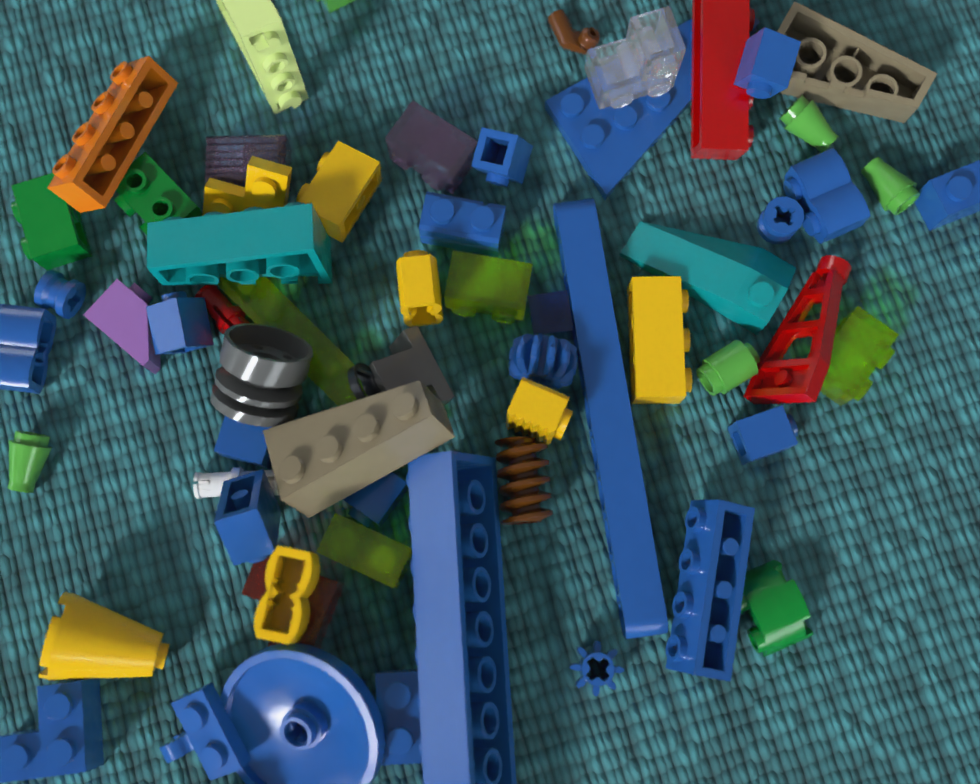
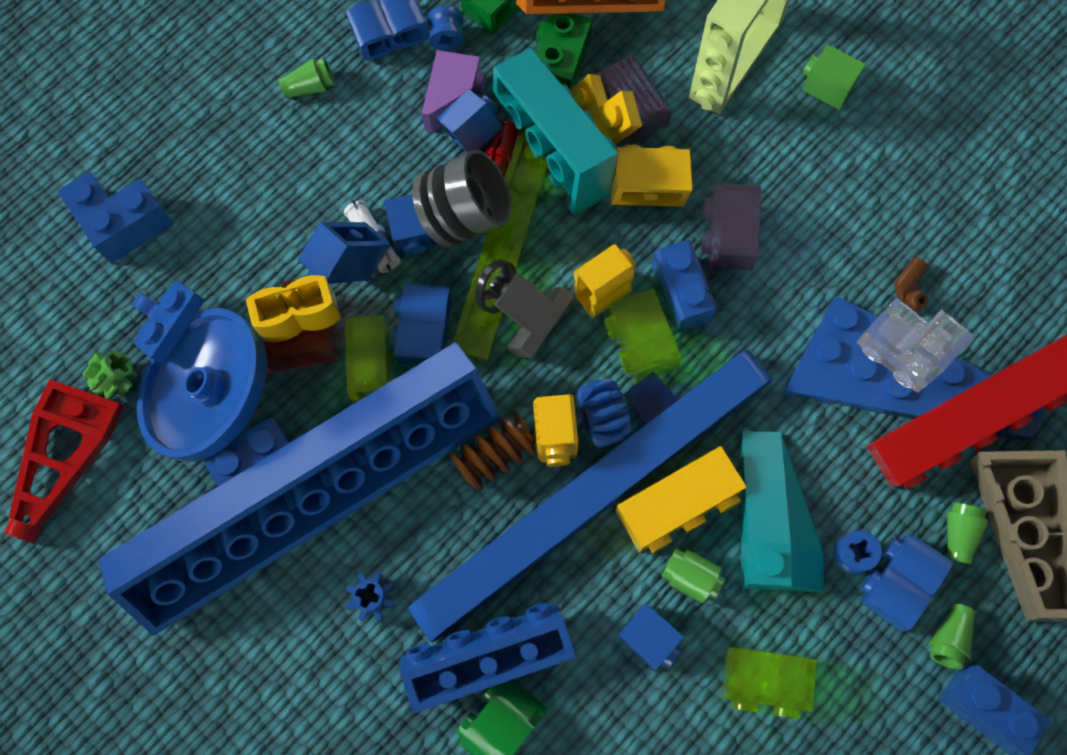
camera: 65 degrees right, 5 degrees down
yellow cone [39,592,170,680] -> none
dark tan wedge [263,380,455,518] -> none
blue brick [471,127,533,187] -> none
blue brick [734,27,801,99] -> none
red plate [744,255,852,404] -> none

